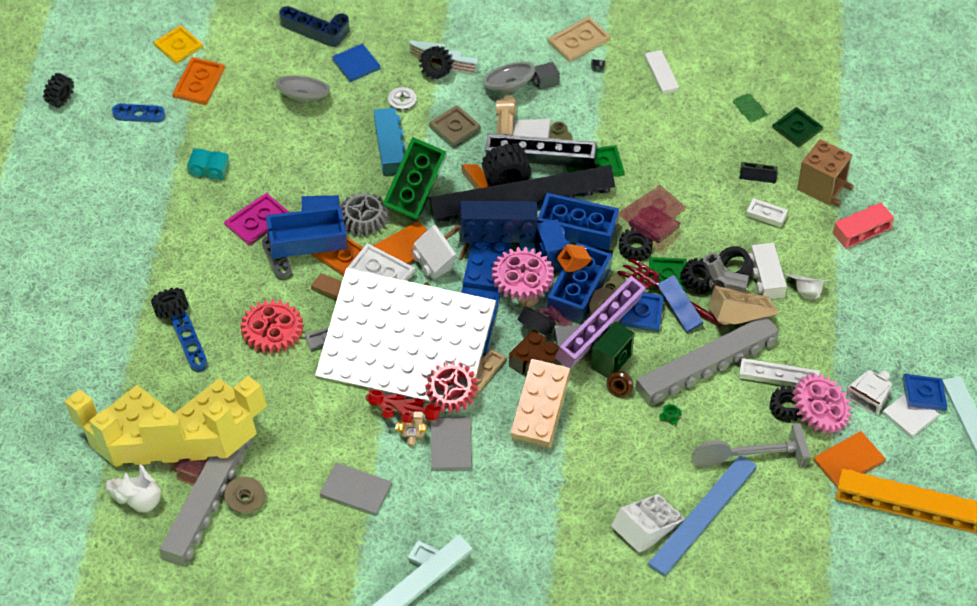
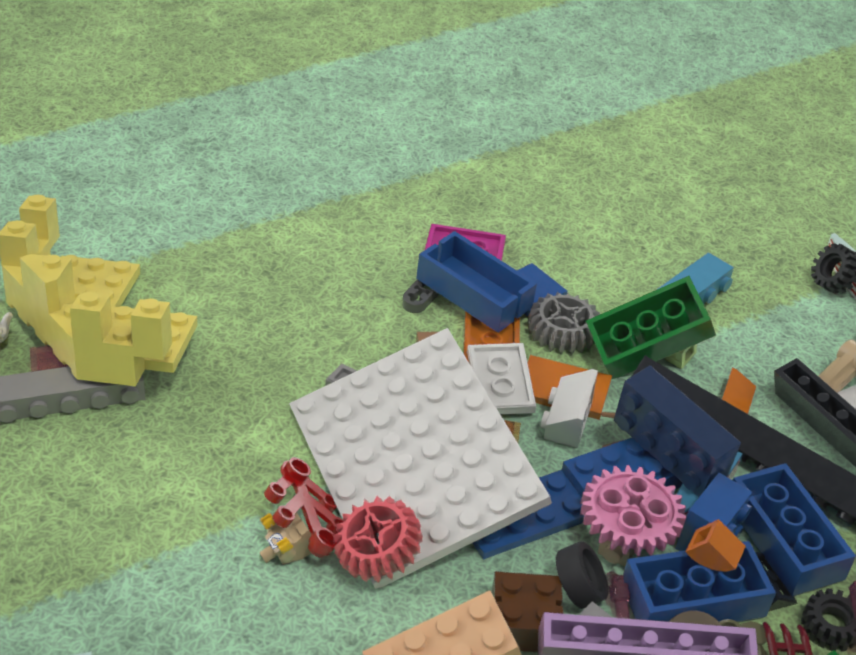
camera: 50 degrees right, 10 degrees down
black tyre [43,73,74,108] -> none
blue beam [112,104,165,123] -> none
black tyre [151,287,189,319] -> none
yellow tile [153,25,203,64] -> none
blue beam [171,312,207,372] -> none
orange tile [172,57,225,105] -> none
teal brick [187,148,230,180] -> none
dark tan dish [224,477,265,513] -> none
coral gear [240,299,304,354] -> none
light grey dish [276,75,330,104] -> none
dark blue beam [279,6,350,47] -> none
light grey tile [320,463,392,516] -> none
blue tile [332,43,381,82] -> none
white gear [388,87,417,111] -> none
dark tan plate [429,105,481,147] -> none
light grey tile [431,418,471,471] -> none
tan tile [472,349,507,399] -> none
black tyre [482,144,532,186] -> none

